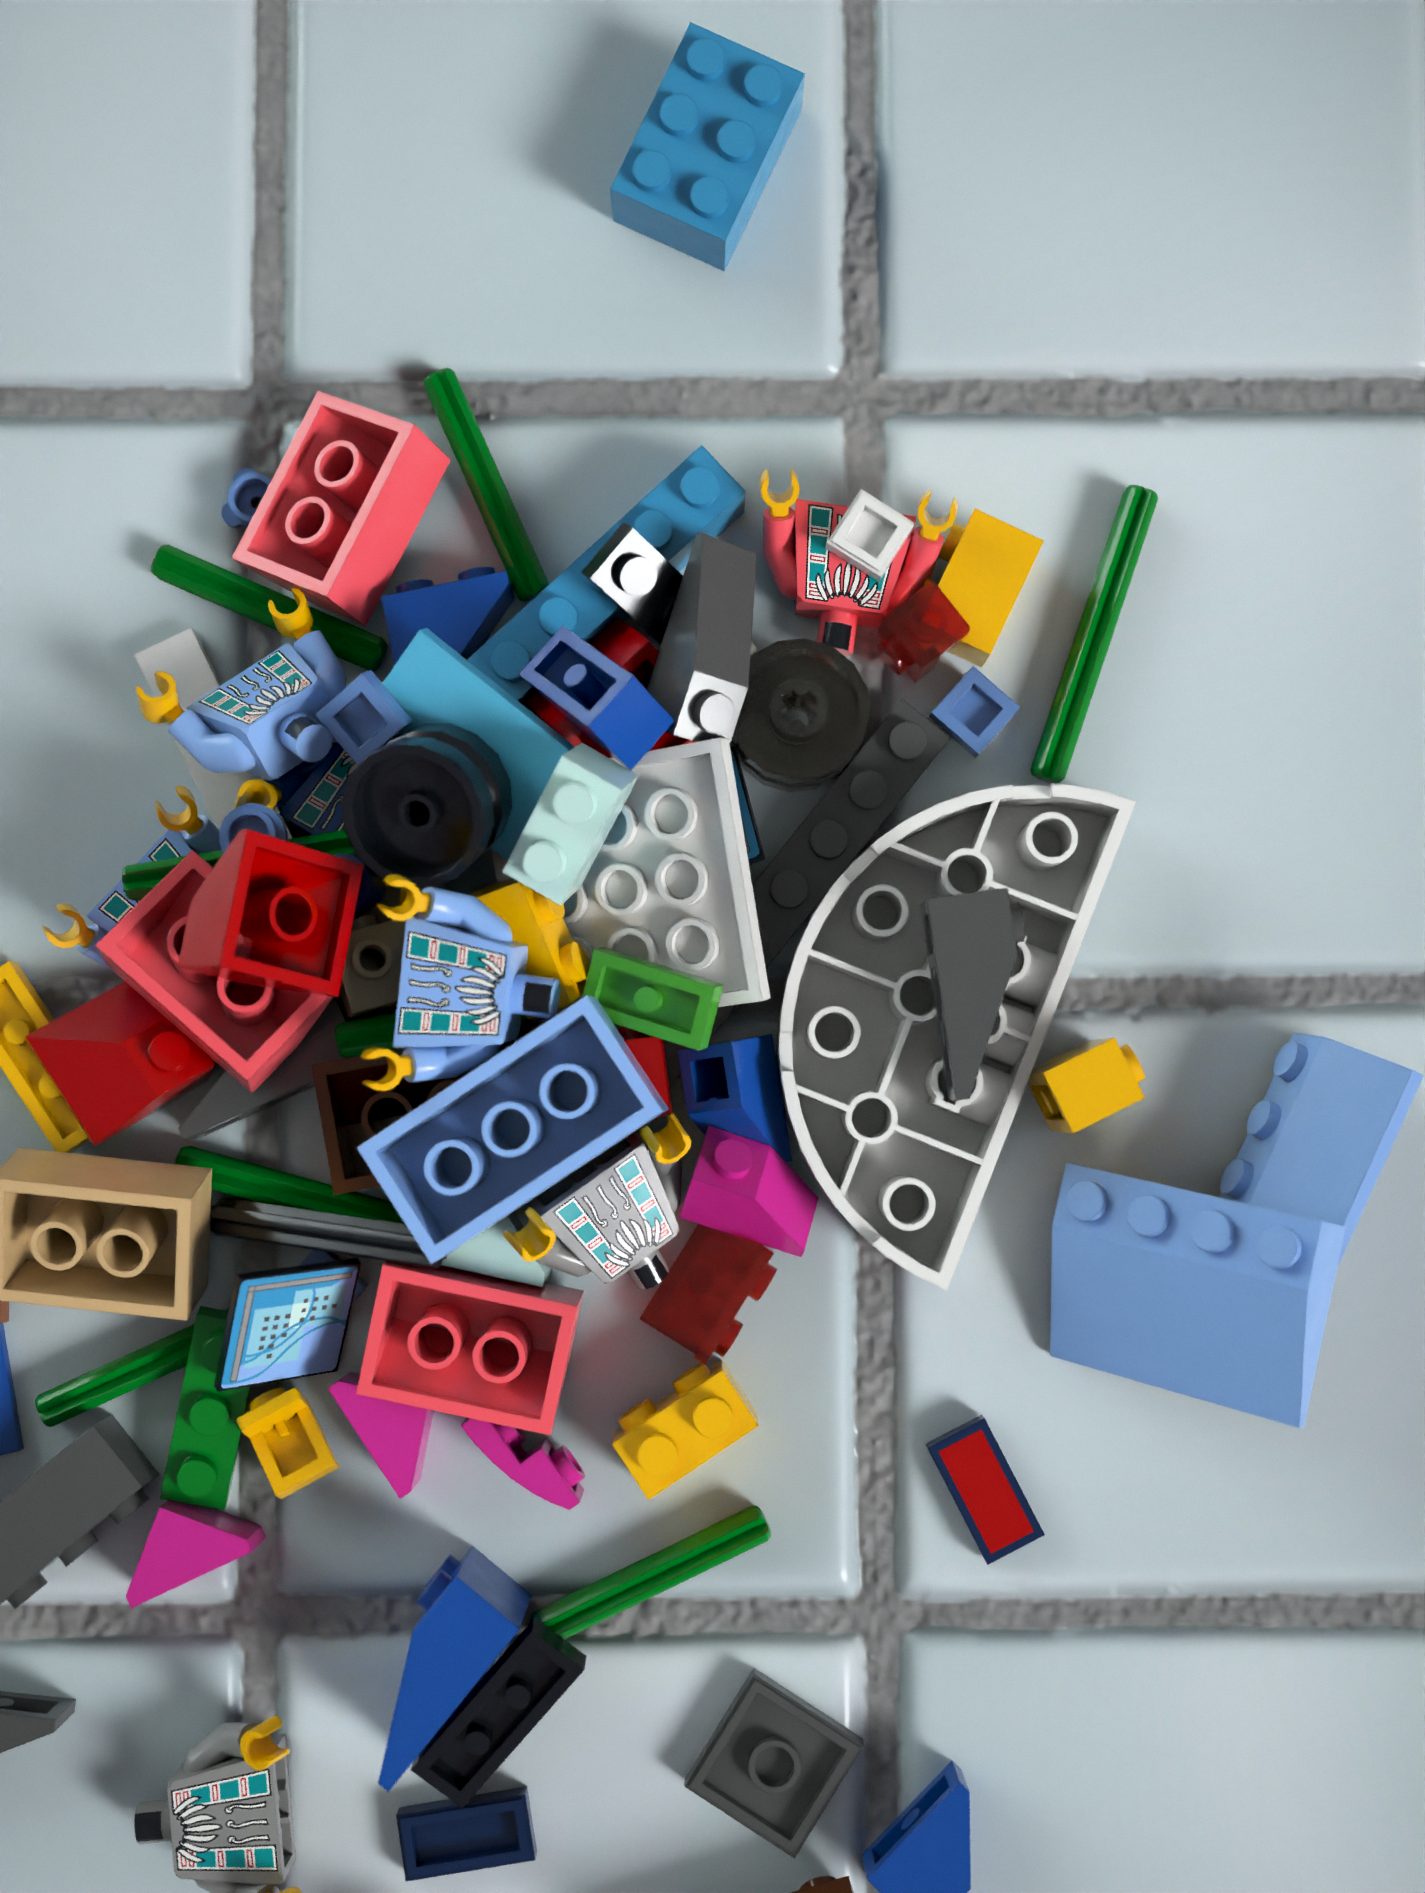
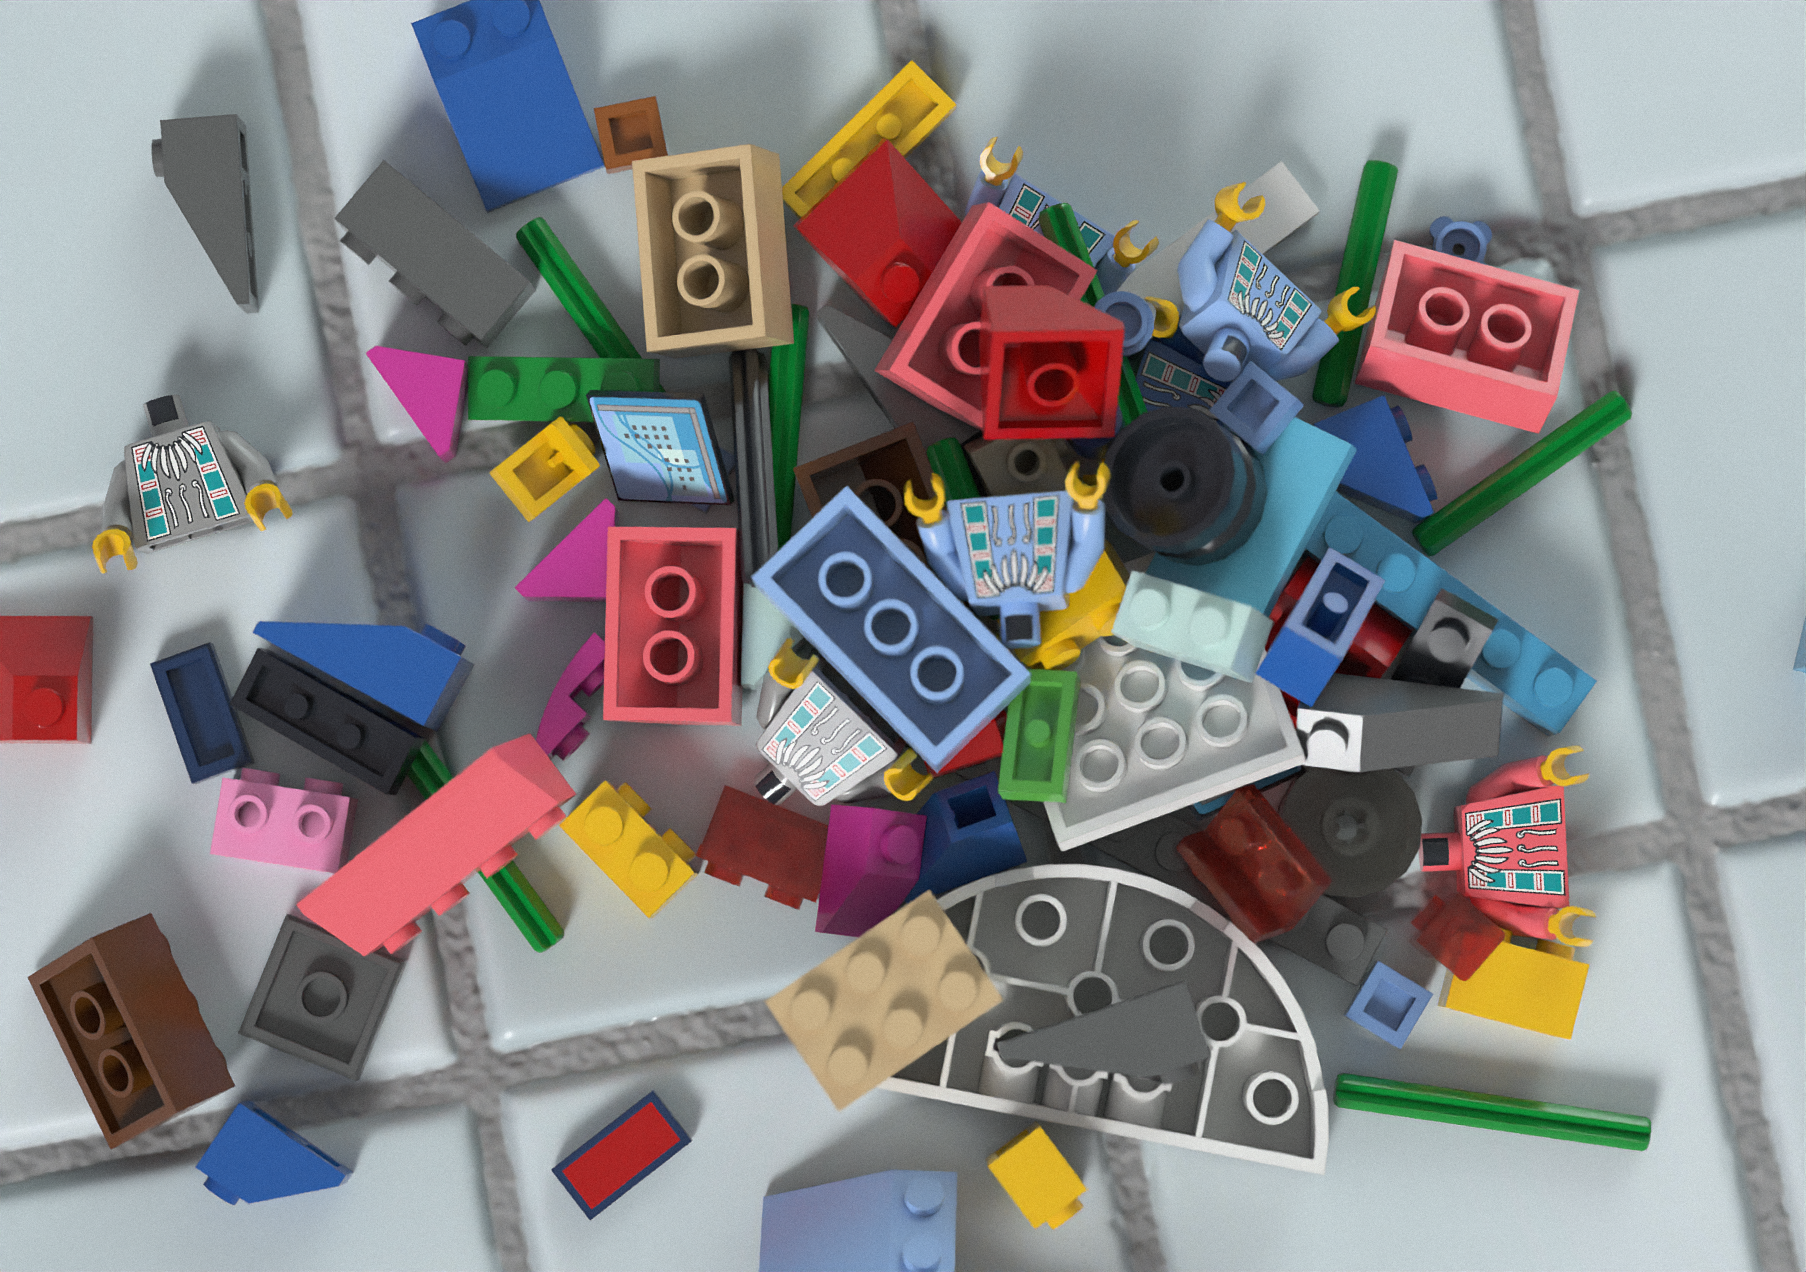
camera: 80 degrees right, 0 degrees up
white tile [825,489,915,582] -> none
none -> bright pink brick [210,768,358,873]
none -> coral slope [296,733,577,957]
none -> tan brick [765,890,1003,1111]
none -> clear red bracket [1176,784,1333,943]

